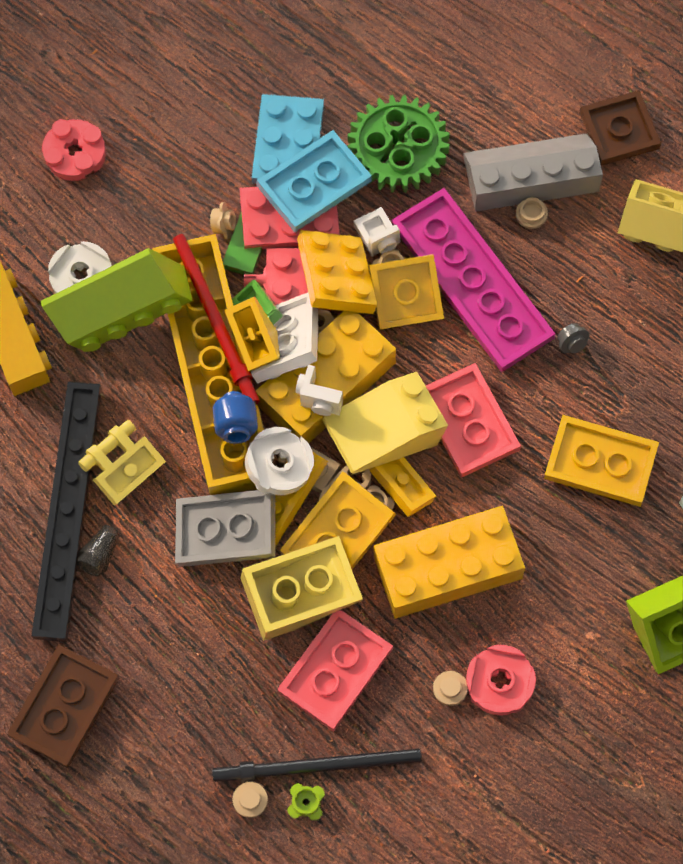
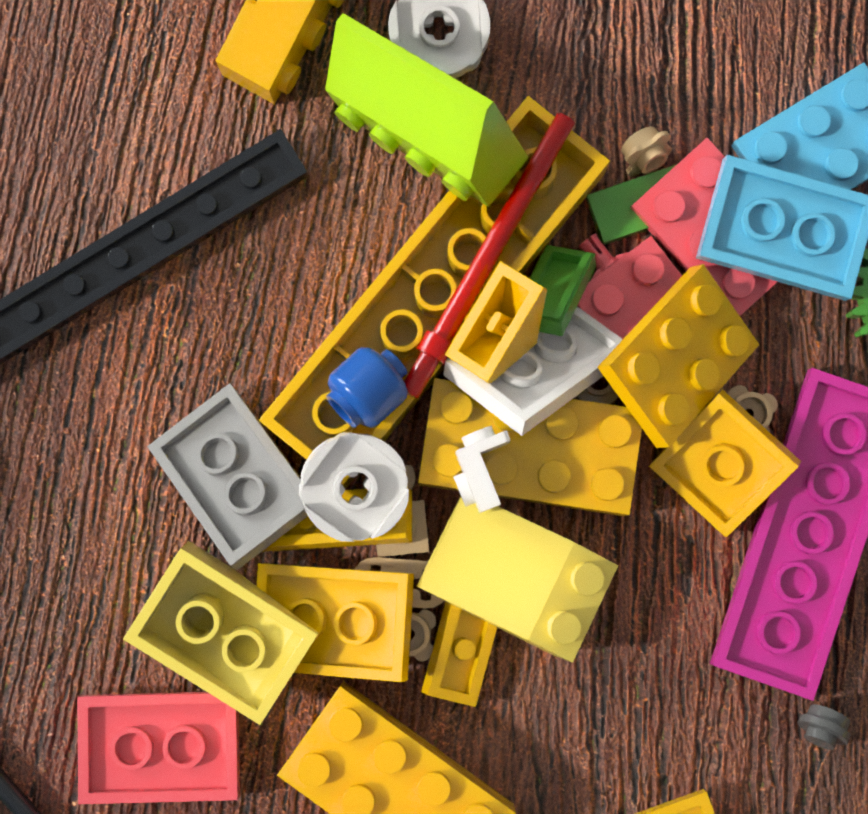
camera: 55 degrees right, 15 degrees up
clear smoke cone [76,525,120,577] -> none
light yellow plate [78,420,166,505] -> none
white bracket [354,207,400,256] -> none
coral plate [426,363,521,478] -> none

